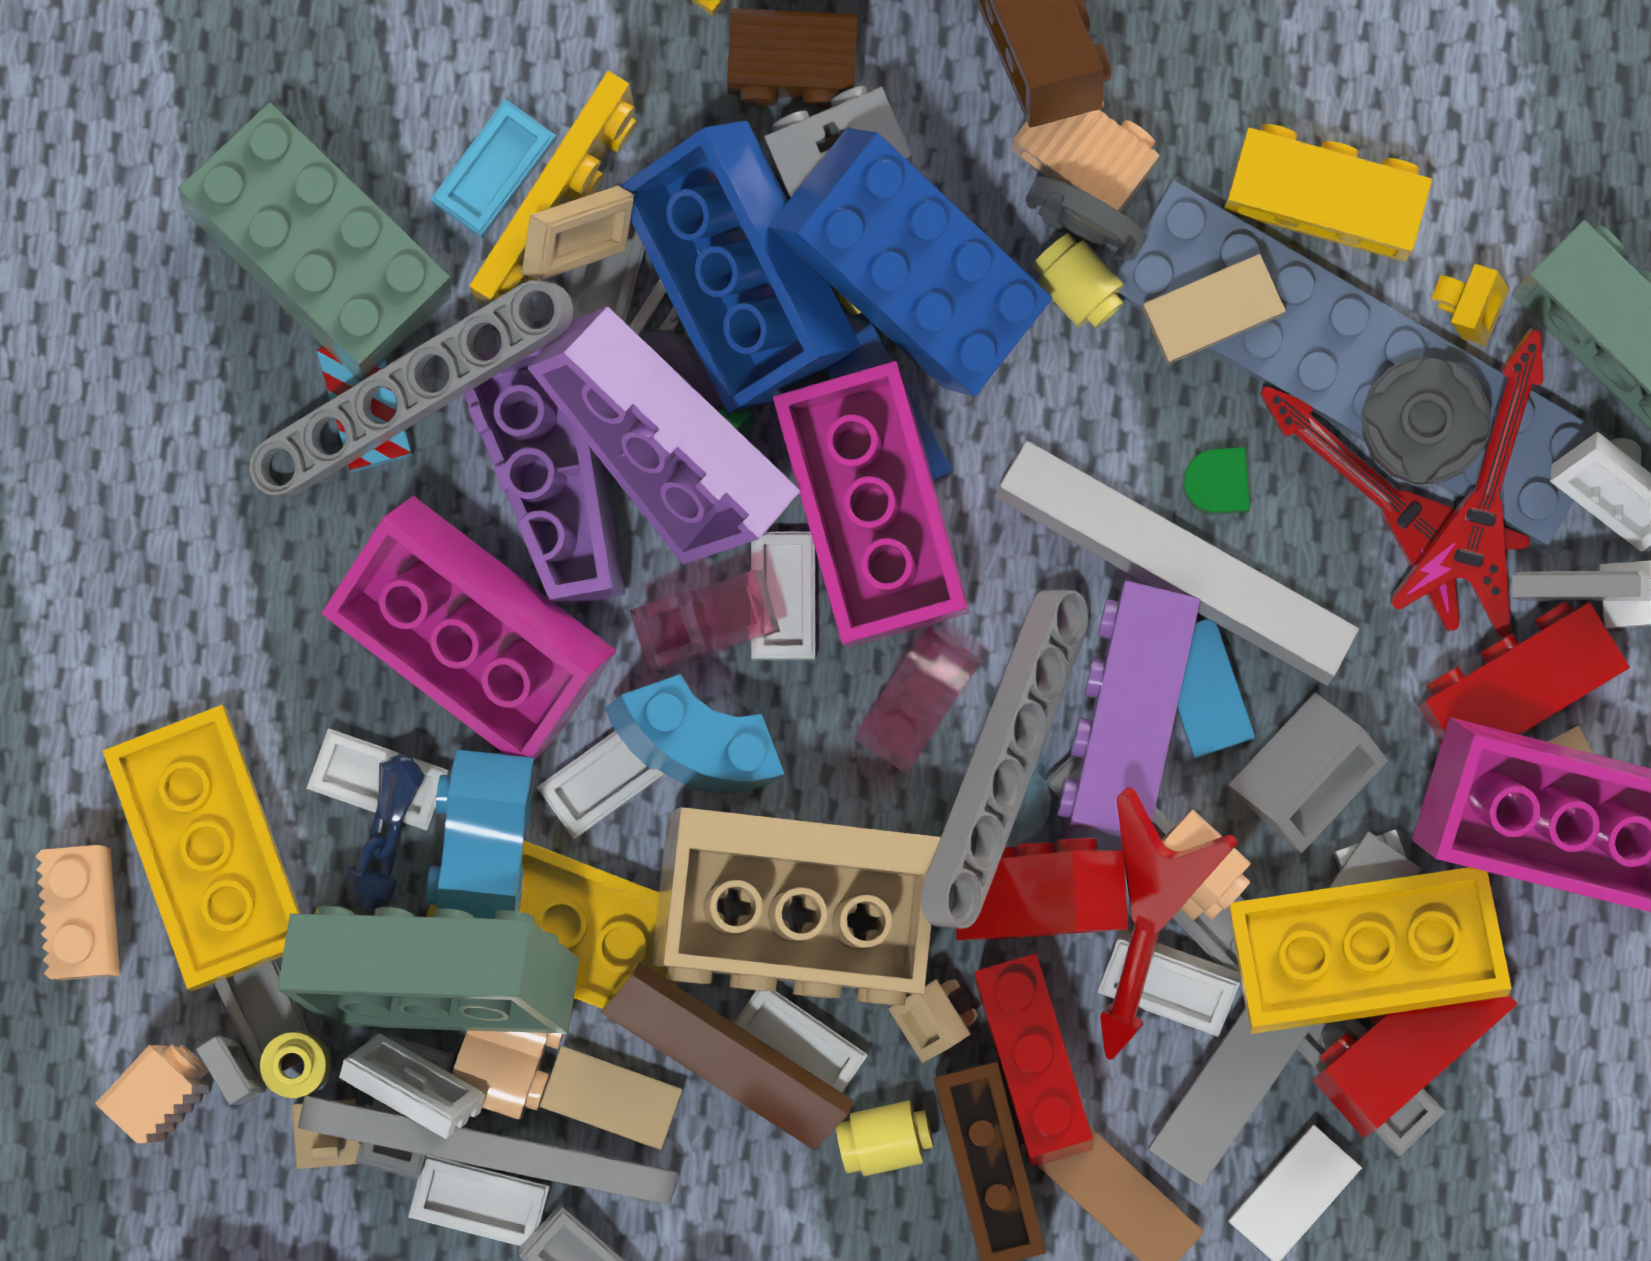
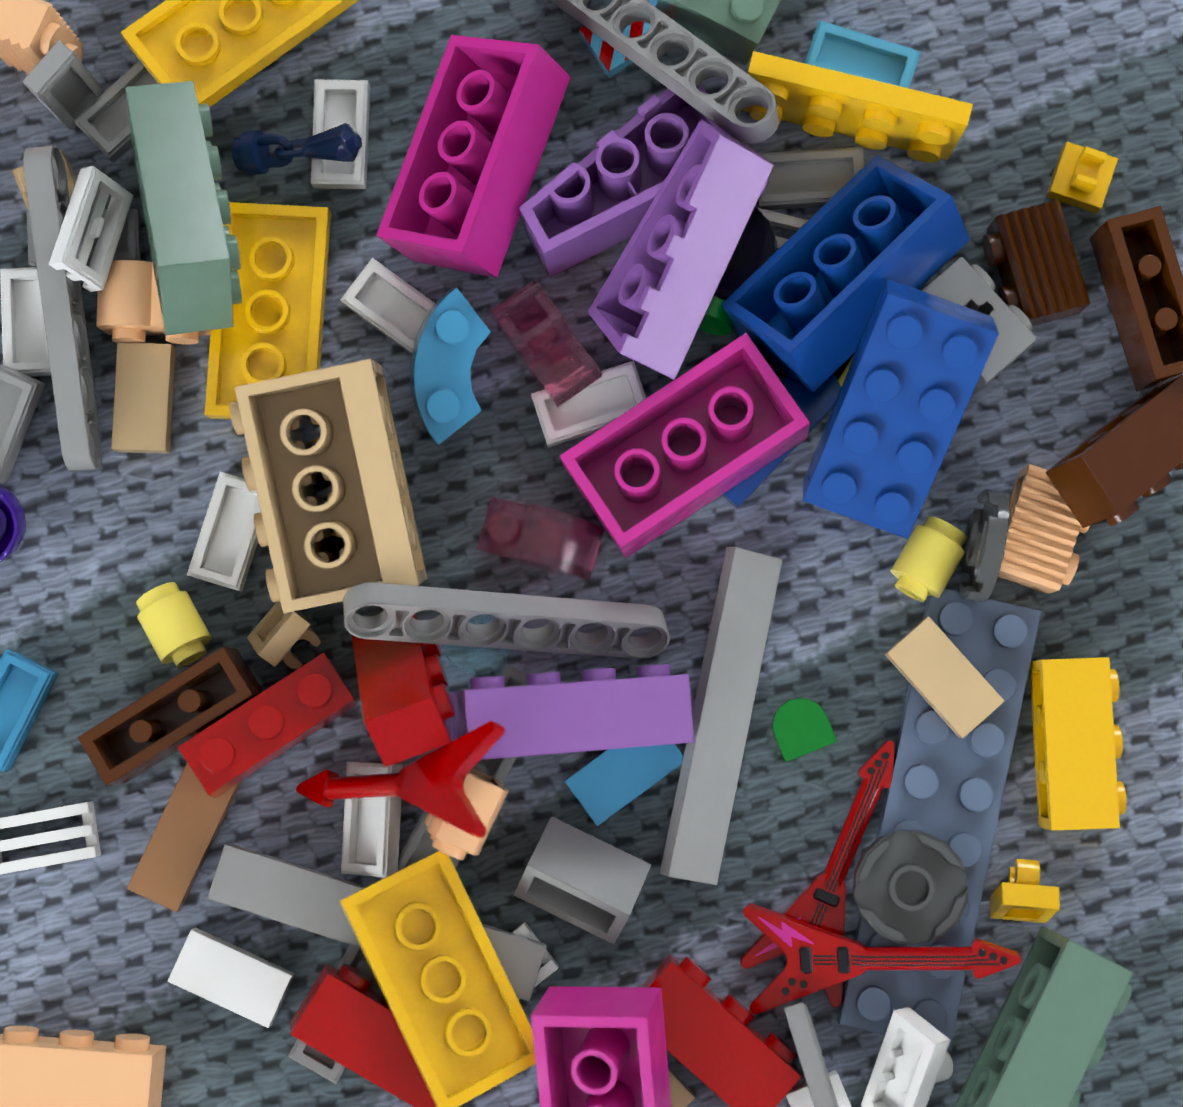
camera: 80 degrees right, 0 degrees up
light yellow brick [260,1031,331,1098] -> none
dark azure brick [426,750,533,919] -> none
tan tile [522,186,634,281] -> none
reddish brown tile [601,961,853,1151] -> none

